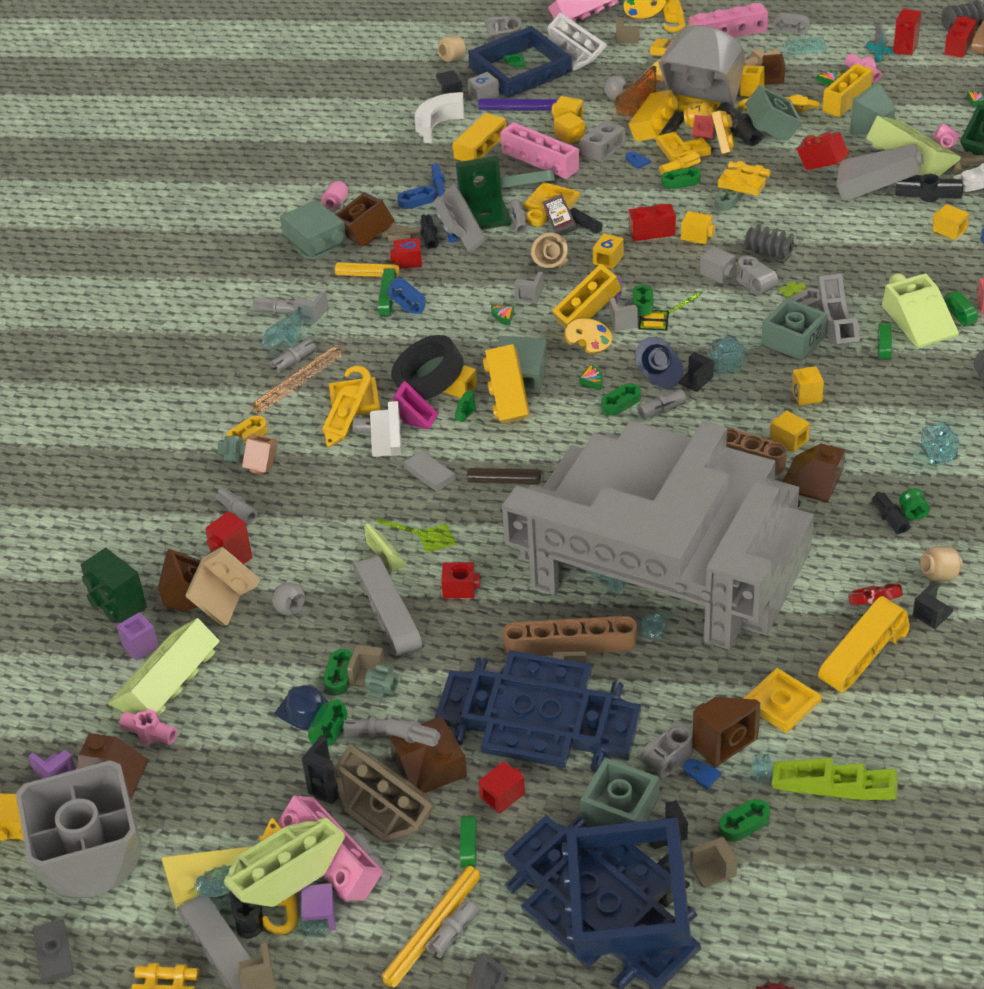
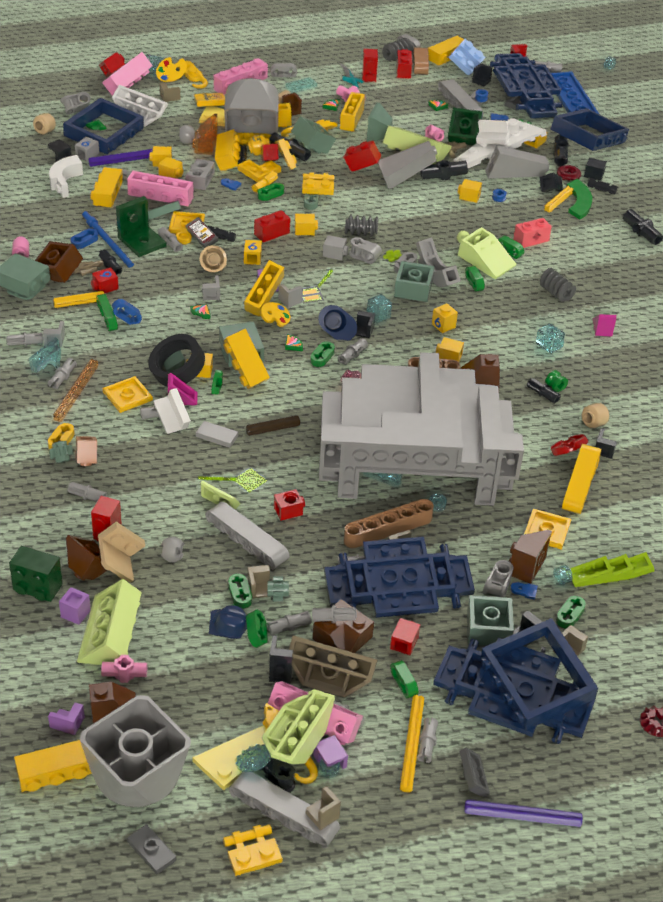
camera: 30 degrees left, 0 degrees up
yellow plate [322,365,371,448] -> none
light grey bracket [433,185,486,253] -> none
green beam [632,285,653,316] -> none

